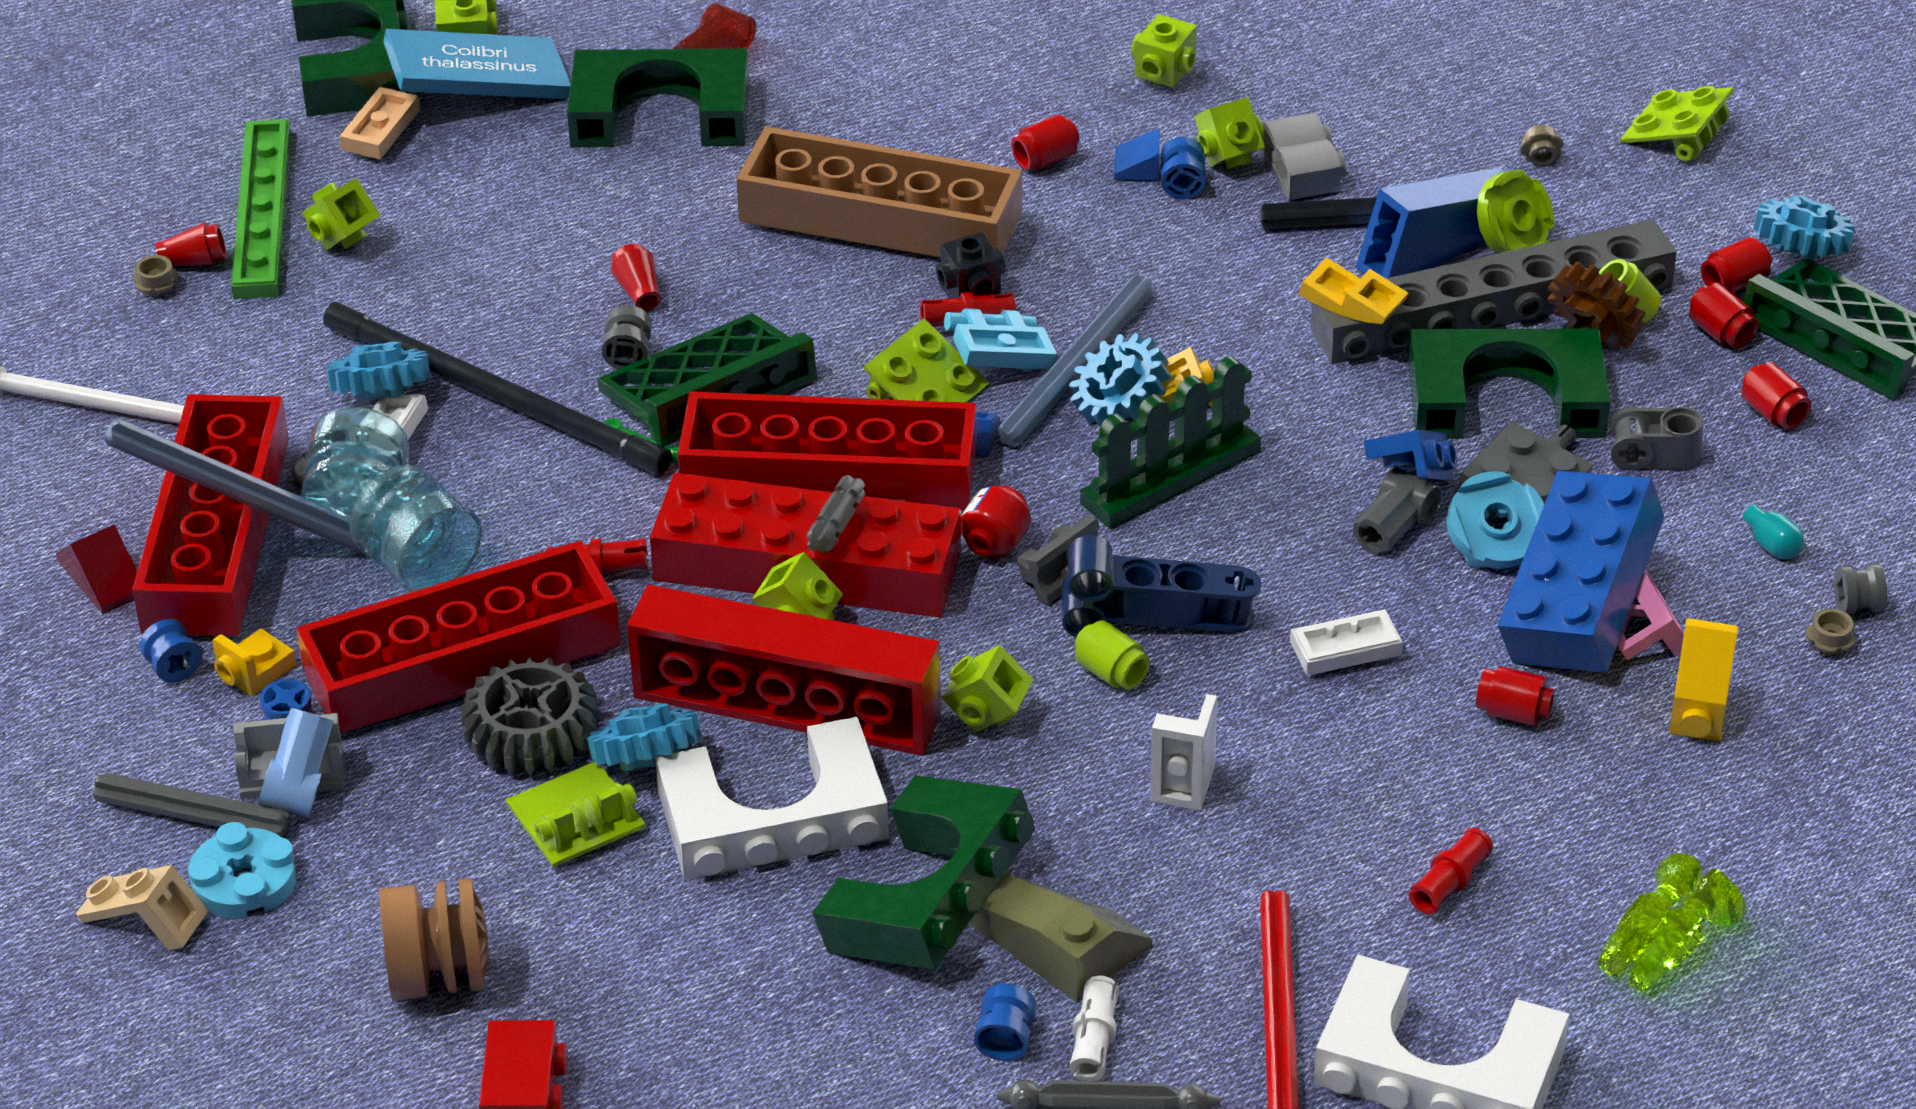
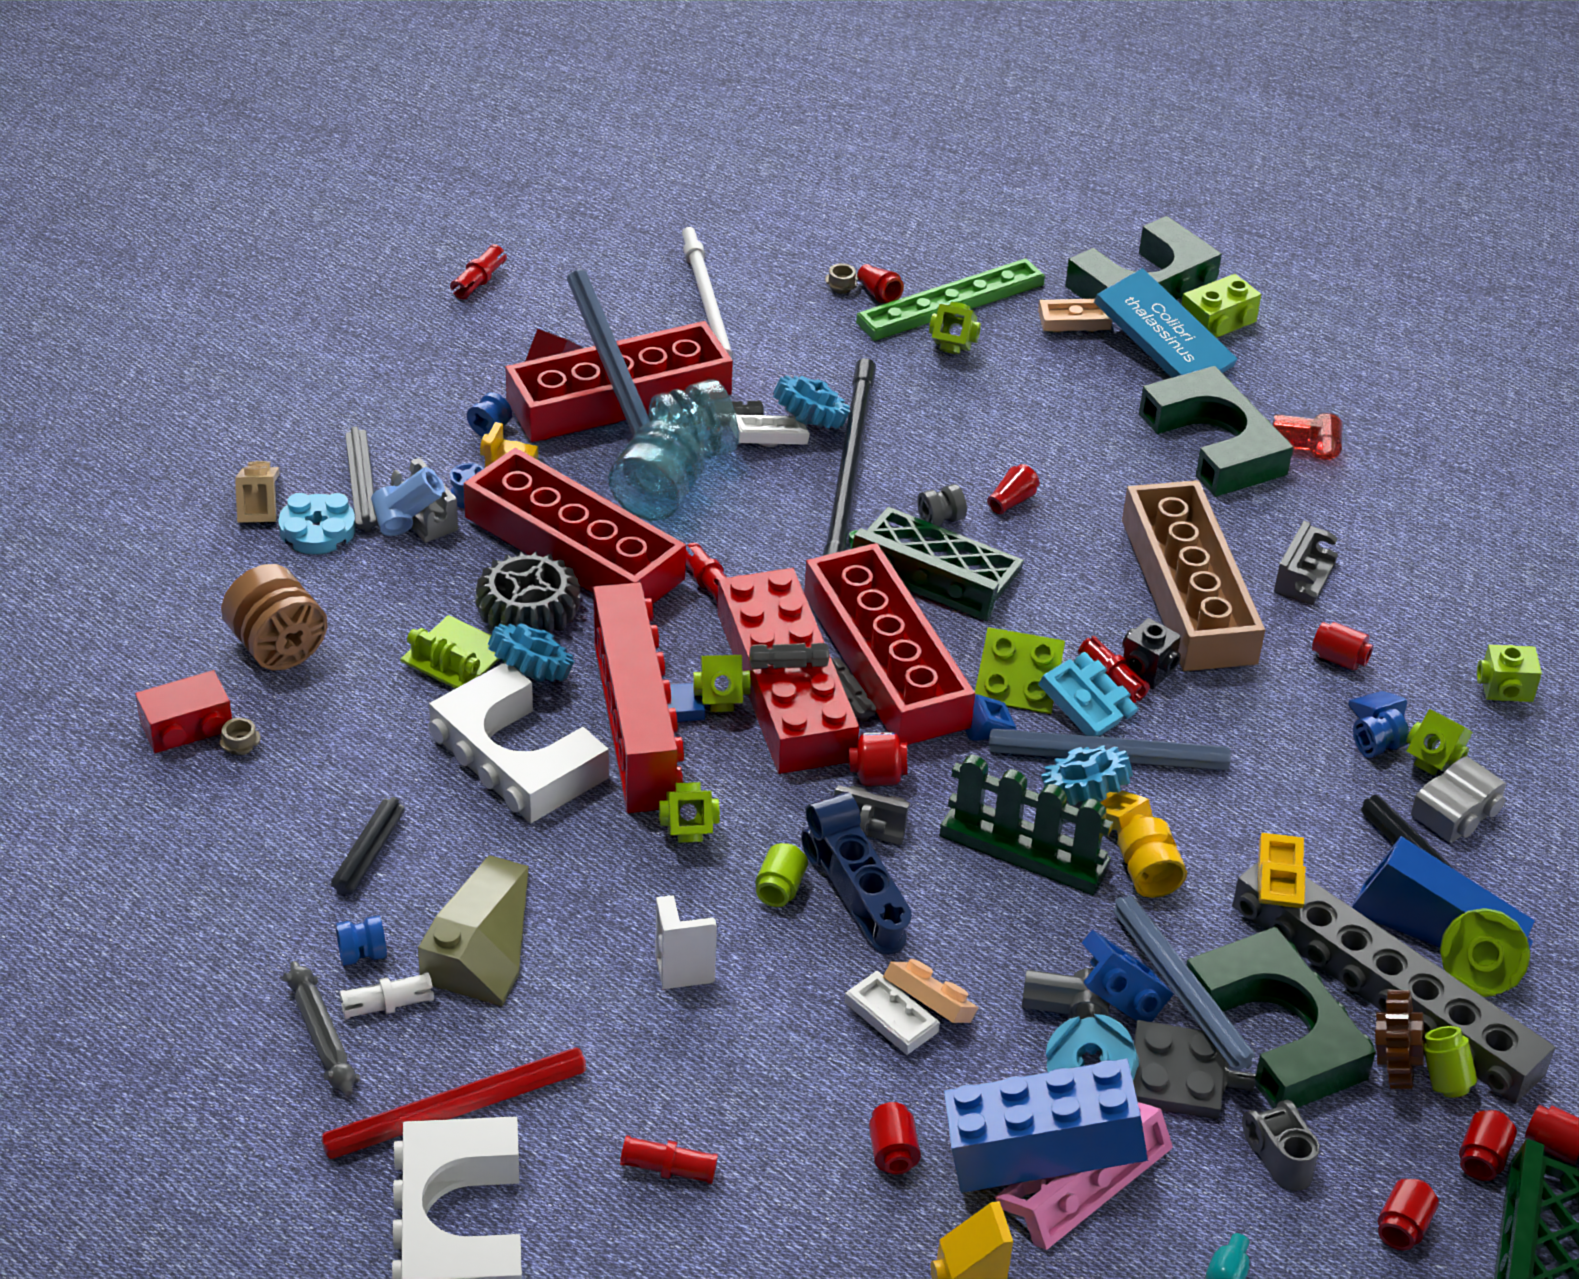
camera: 60 degrees right, 0 degrees up
dark green arch [812,775,1036,970] -> none
none -> dark tan plate [220,718,261,755]
none -> black axle [331,797,405,896]
none -> light nougat plate [883,959,979,1023]
none -> sand blue axle [1113,895,1255,1071]
none -> yellow wheel [1117,817,1187,898]
none -> dark grey hinge [1274,521,1338,605]

